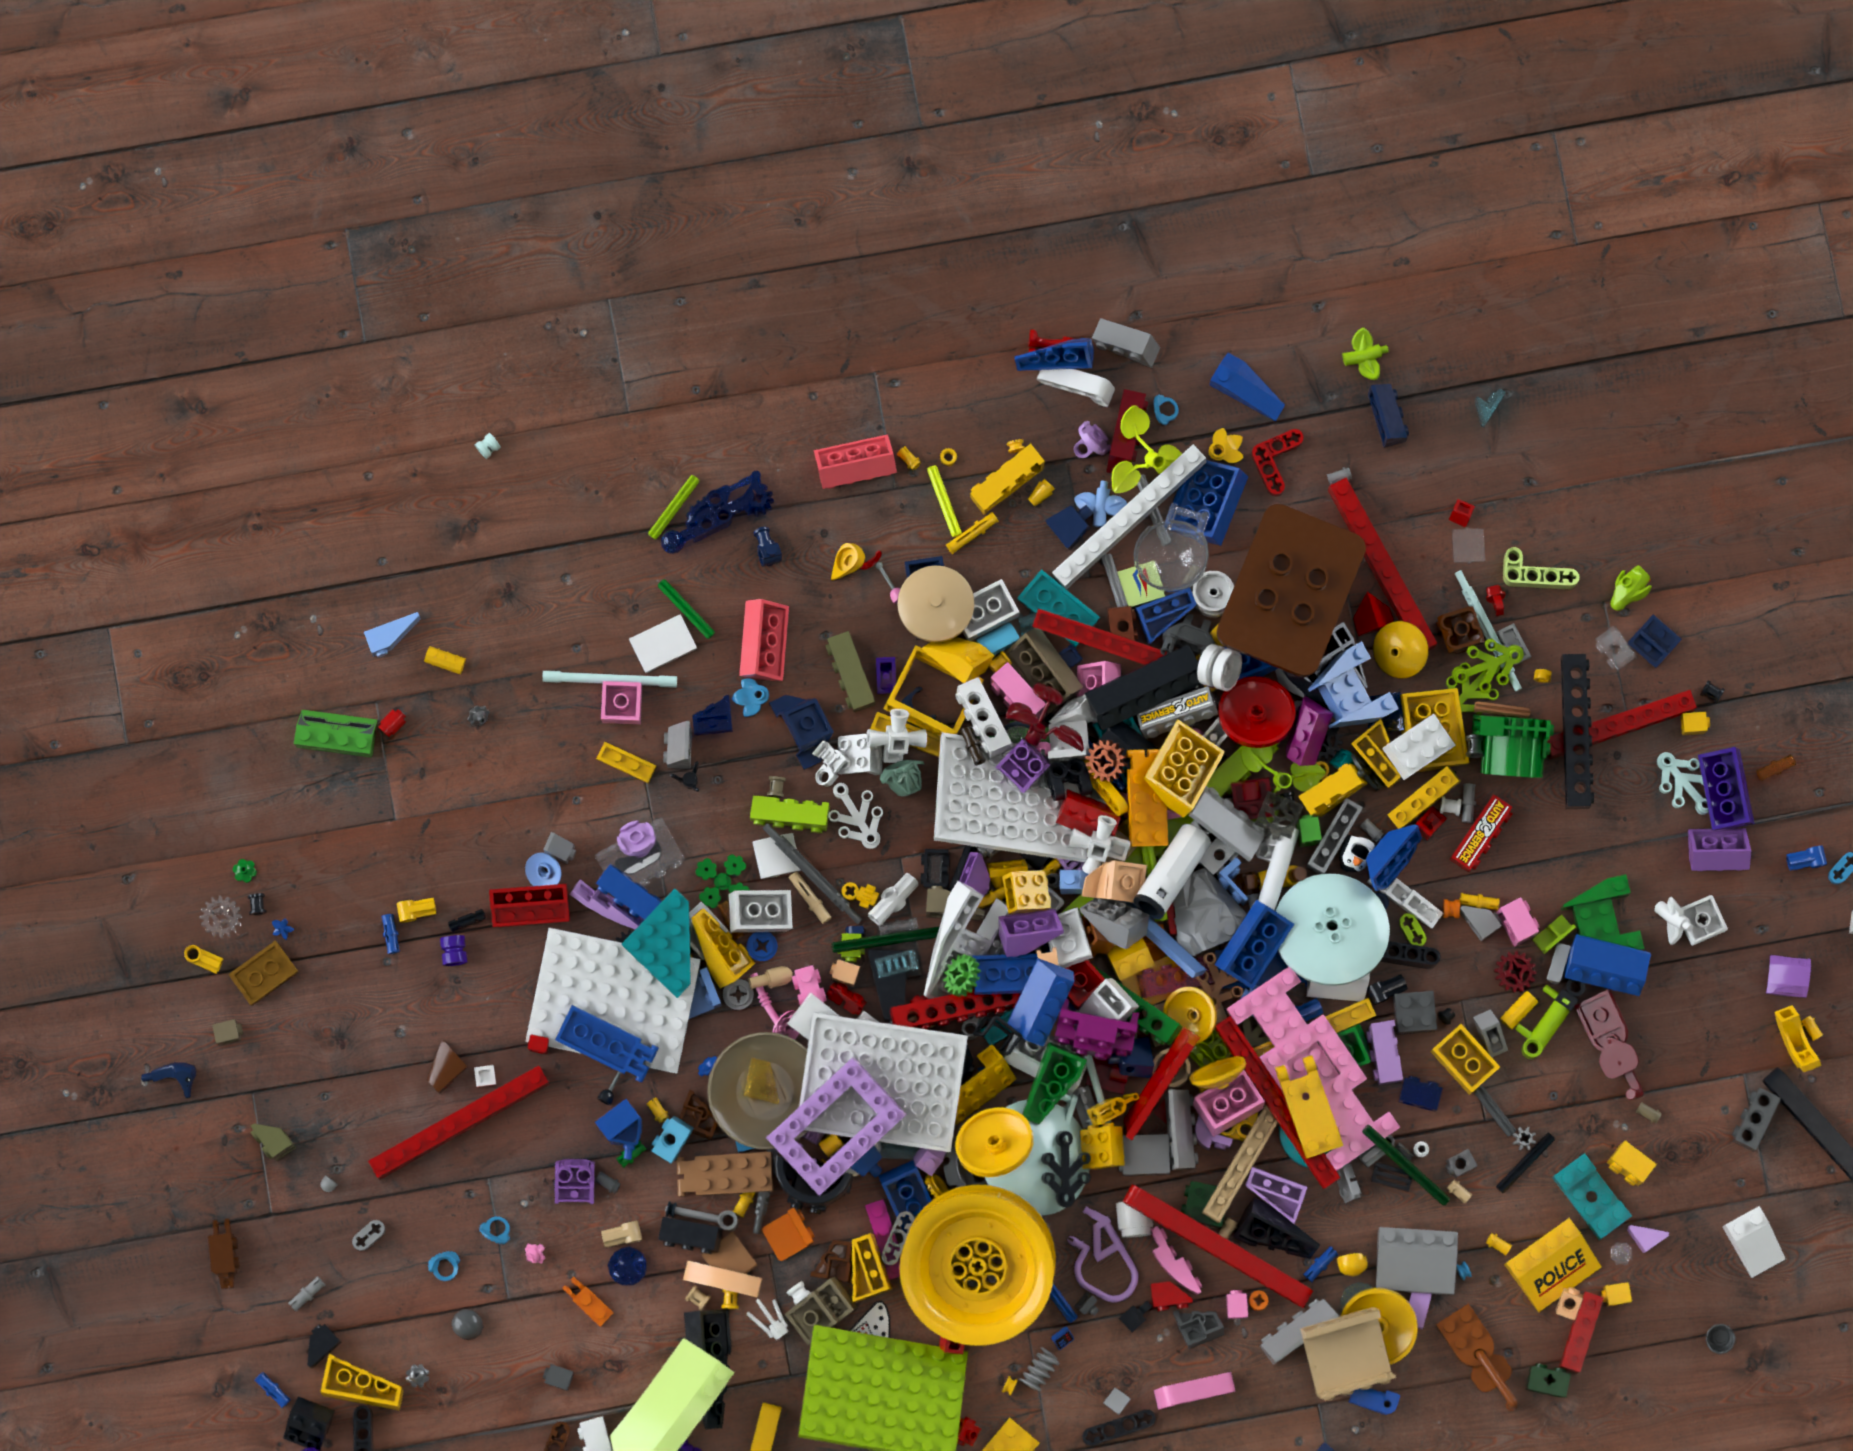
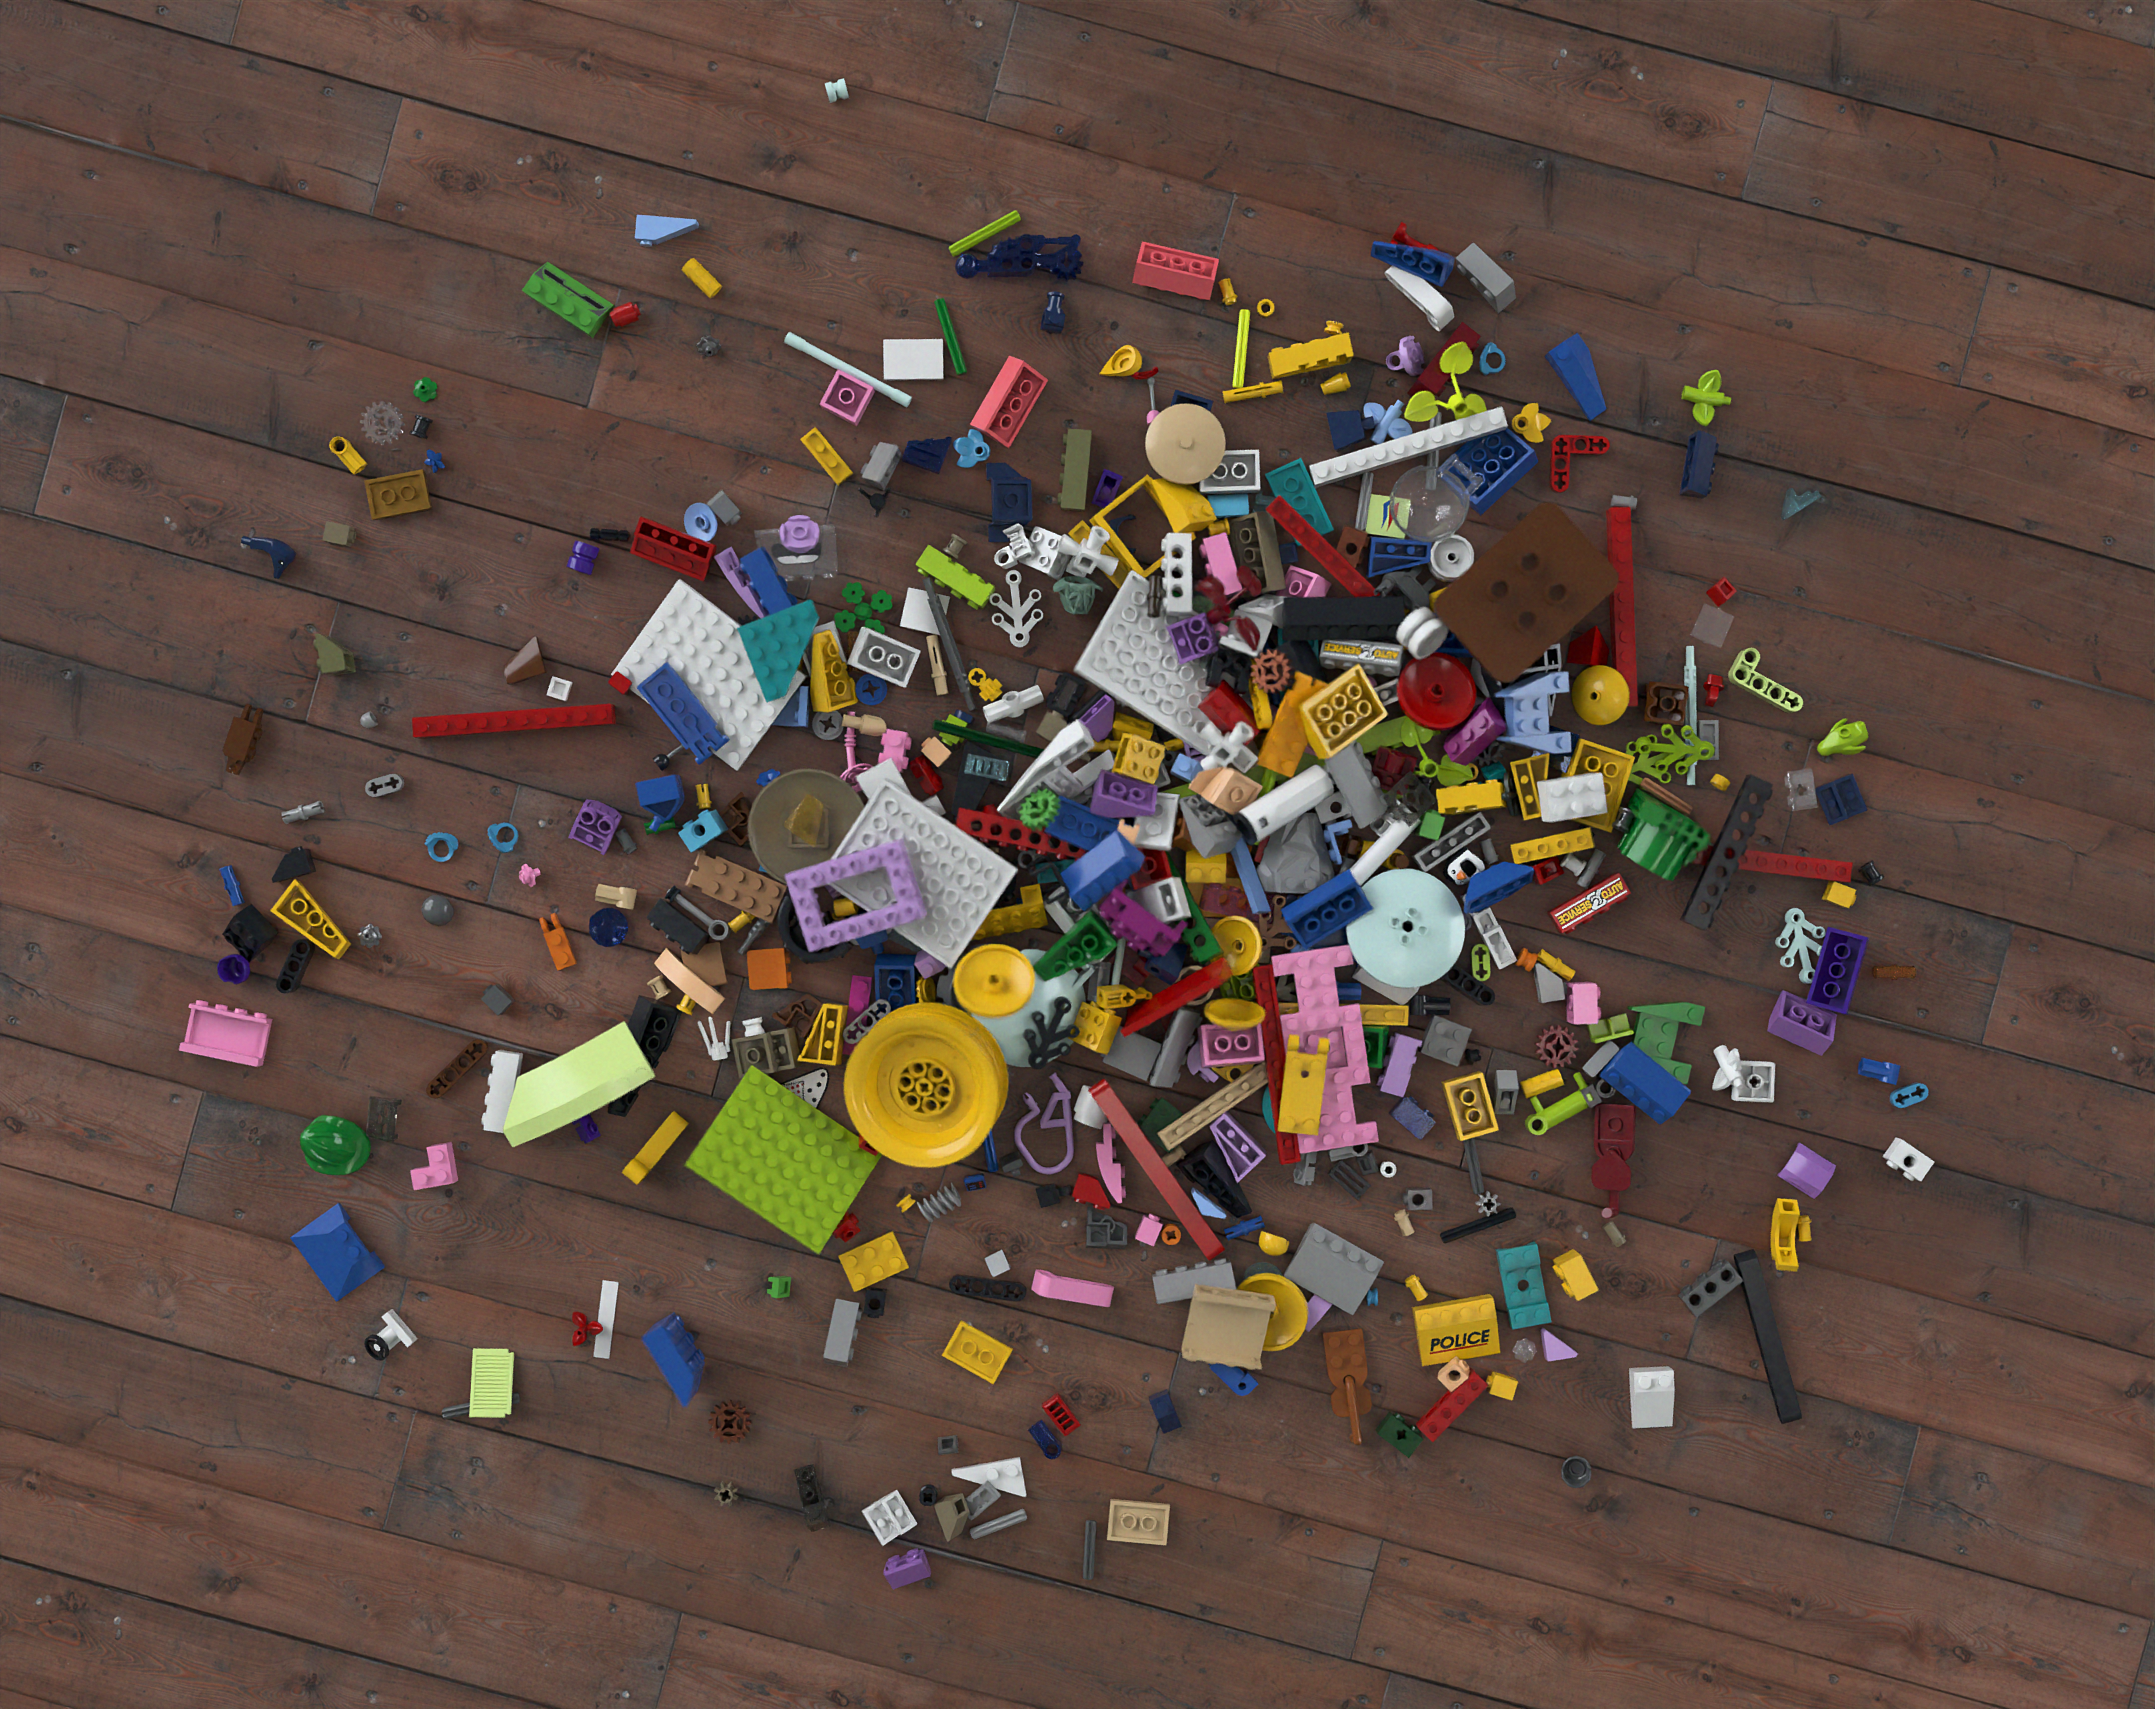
camera: 25 degrees right, 10 degrees up
blue pin [381,914,400,954] -> none
yellow piece [396,898,437,923] -> none
dark green axle [1362,1125,1450,1206] -> none
none -> light blue slope [1191,1187,1226,1219]

